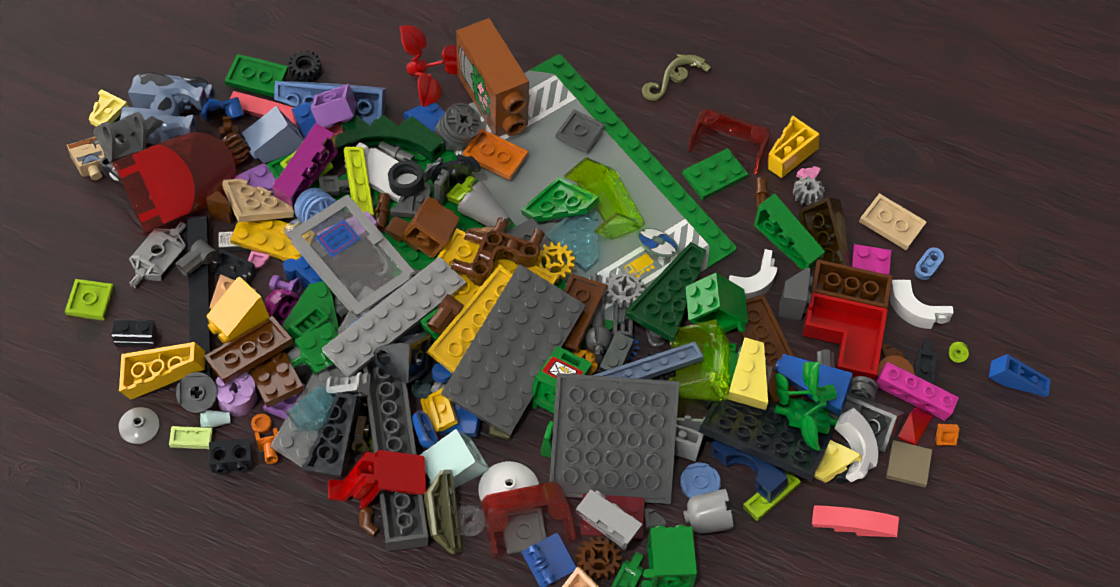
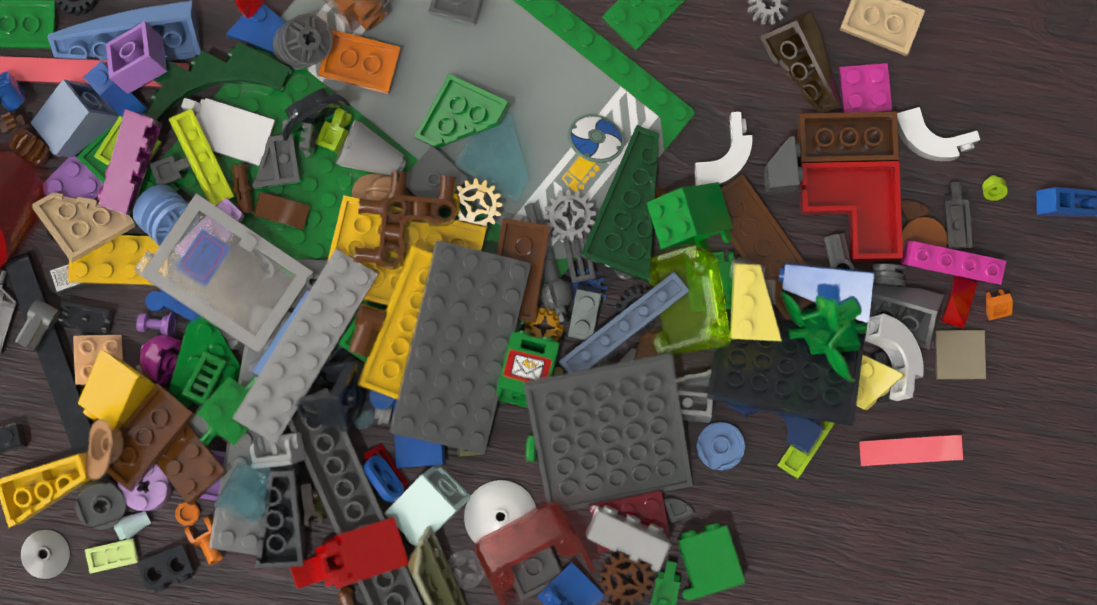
camera: 10 degrees left, 25 degrees up
reddish brown slope [206,191,233,225] -> none
bright pink tile [248,251,270,270] -> none
dark grey pin [378,141,415,162] -> none
black tyre [388,161,424,197] -> none
dark orange slope [401,196,459,258] -> none
yellow plate [420,388,458,432] -> none
clear neon green windscreen [564,157,645,239] -> none
light grey cylinder [683,489,733,533] -> none
reddish brown axle [754,177,769,210] -> none
green wedge [754,193,825,271] -> none
medium blue plate [914,248,944,280] -> none
none -> medium nougat piece [86,419,123,480]

